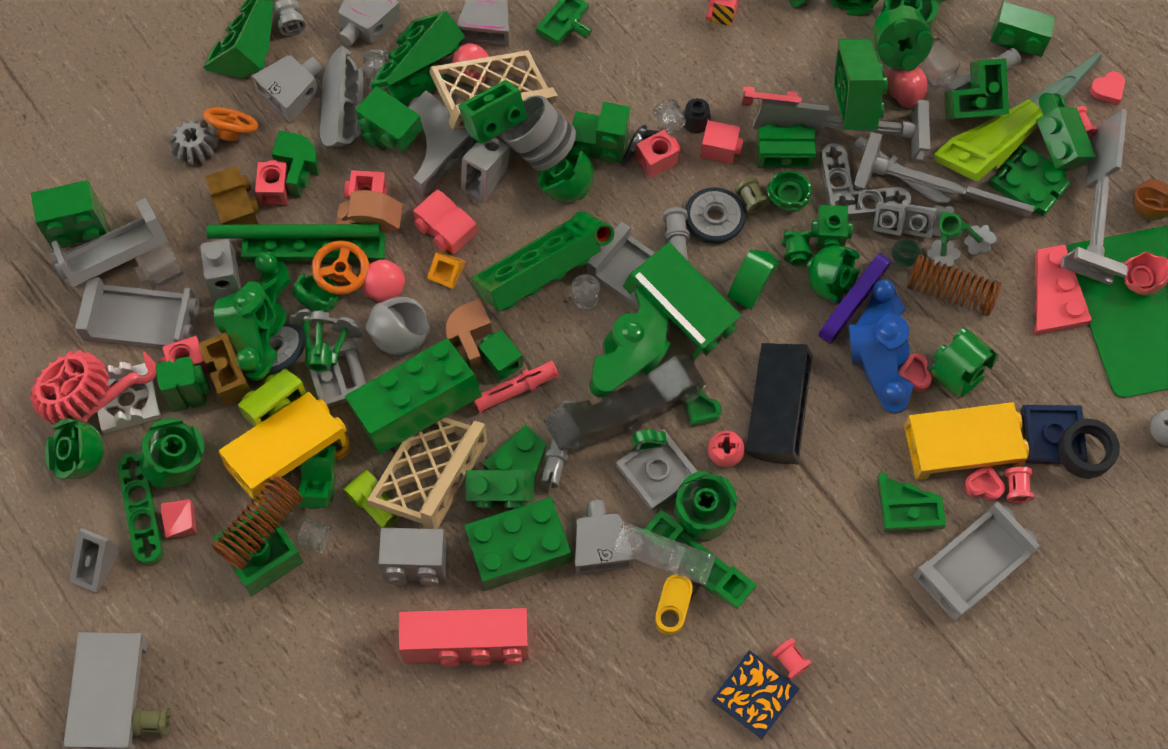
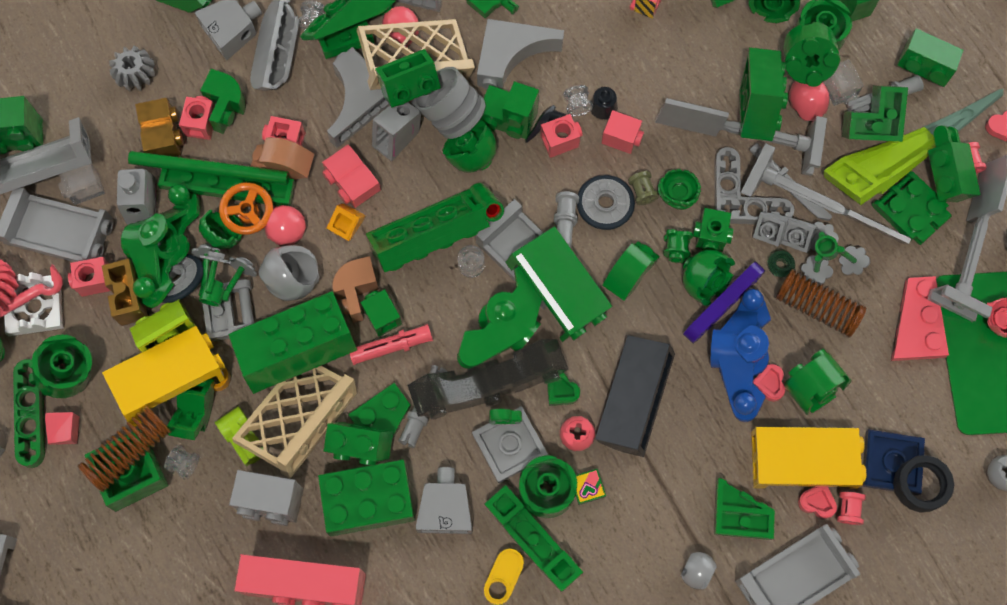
camera: 10 degrees right, 5 degrees up
green brick [155,356,210,412] -> none
orange piece [203,107,258,141] -> none
green brick [355,86,423,153] -> none
clear slope [612,521,716,585] -> none
coral flag [741,86,802,105] -> none
green brick [756,124,816,168] -> none
none -> light grey arch [477,19,564,90]
none -> tile [575,469,606,506]
none -> light grey piece [681,552,717,590]

